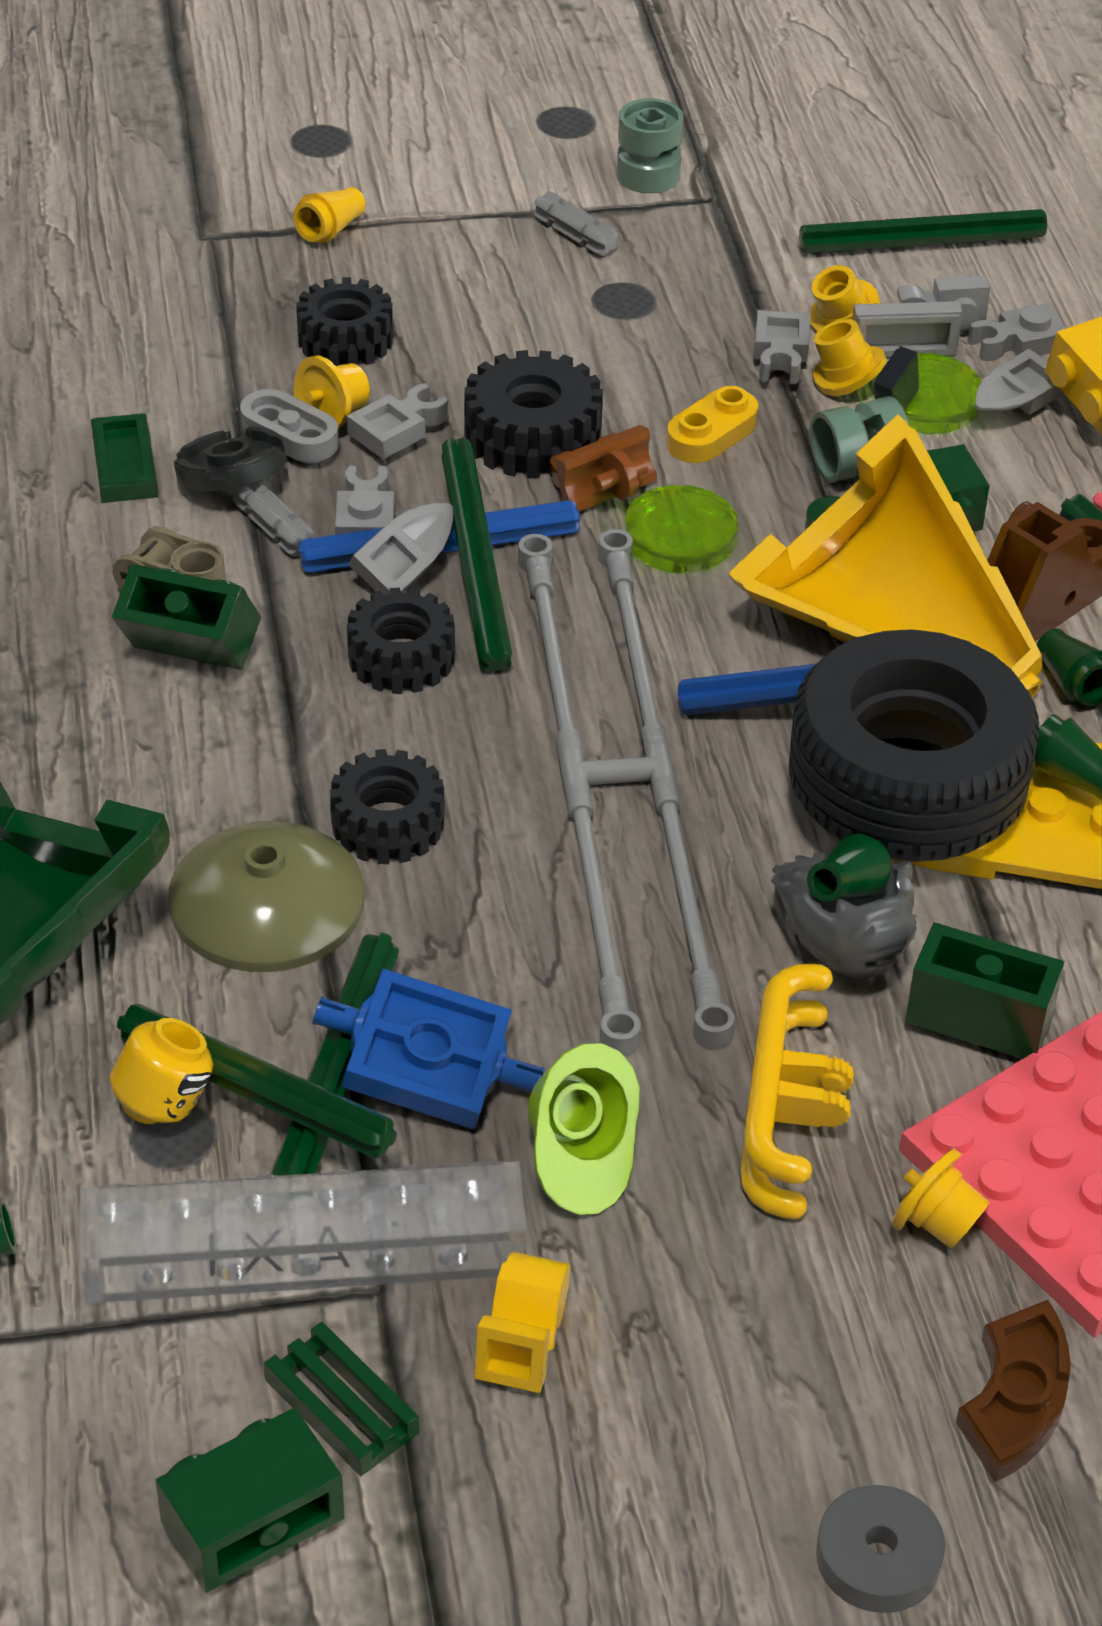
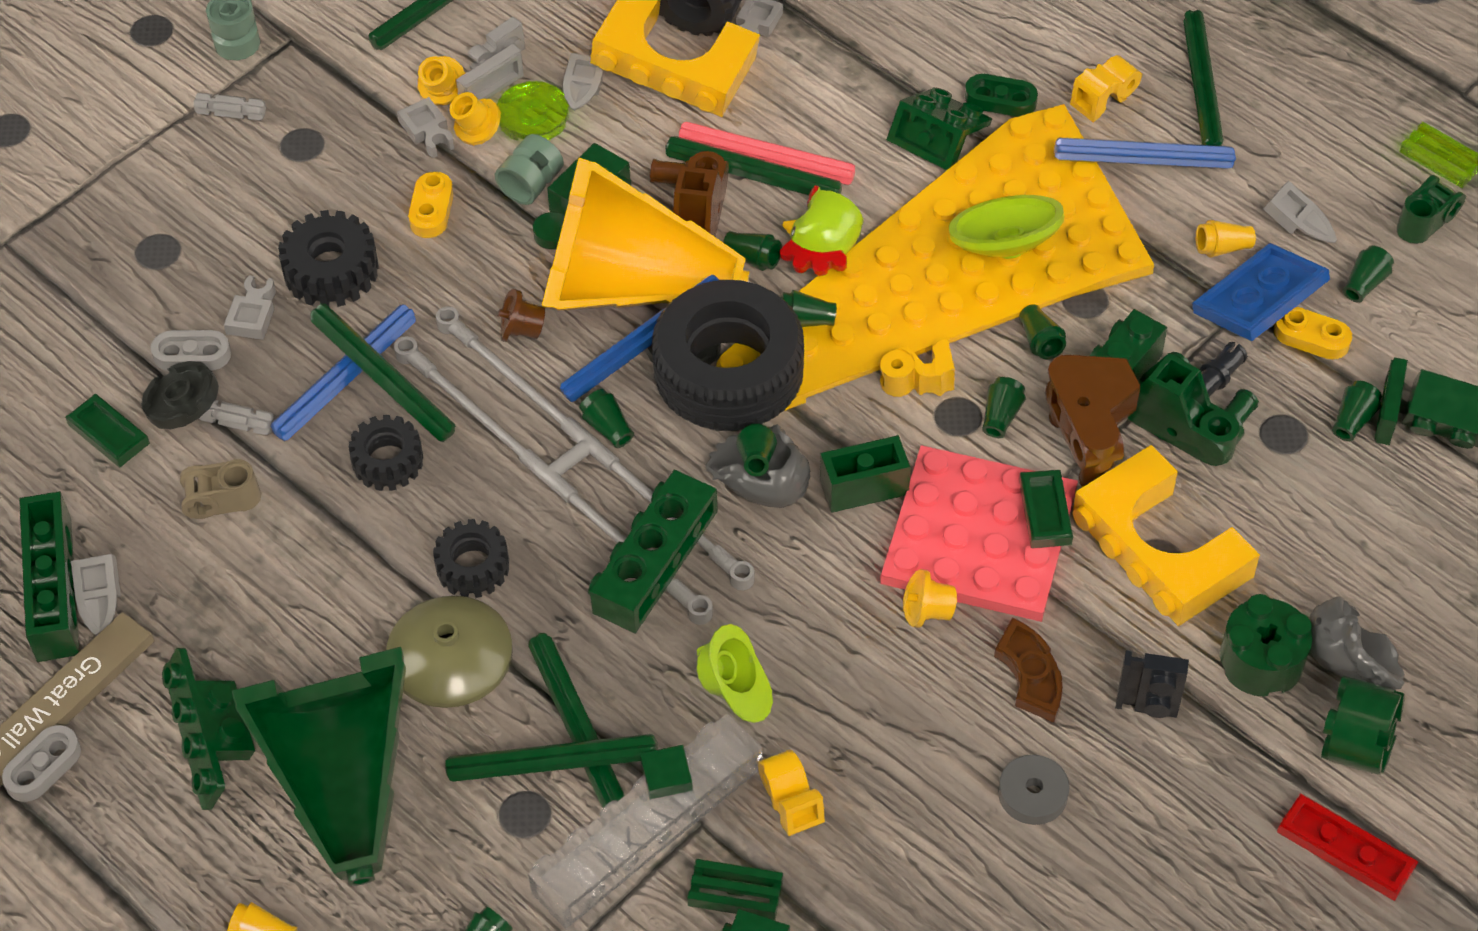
camera: 35 degrees left, 10 degrees up
yellow head [109,1018,214,1124] -> none
dark green brick [111,563,261,671] -> none
yellow cone [293,187,366,243] -> none
yellow piece [293,355,370,429] -> none
black tyre [296,277,393,366] -> none
blue plate [312,968,545,1130] -> none
light grey plate [335,466,395,534] -> none
light grey plate [348,503,453,595] -> none
dark orange hips [550,425,657,512] -> none
clear neon green tile [625,485,738,573] -> none
yellow piece [740,964,854,1220] -> none
black tile [874,346,919,412] -> none
light grey plate [968,303,1066,361] -> none
none -> reddish brown piece [497,289,545,342]
none -> dark green cone [579,389,634,448]
none -> dark green brick [588,469,718,634]
none -> dark green tile [640,745,693,800]

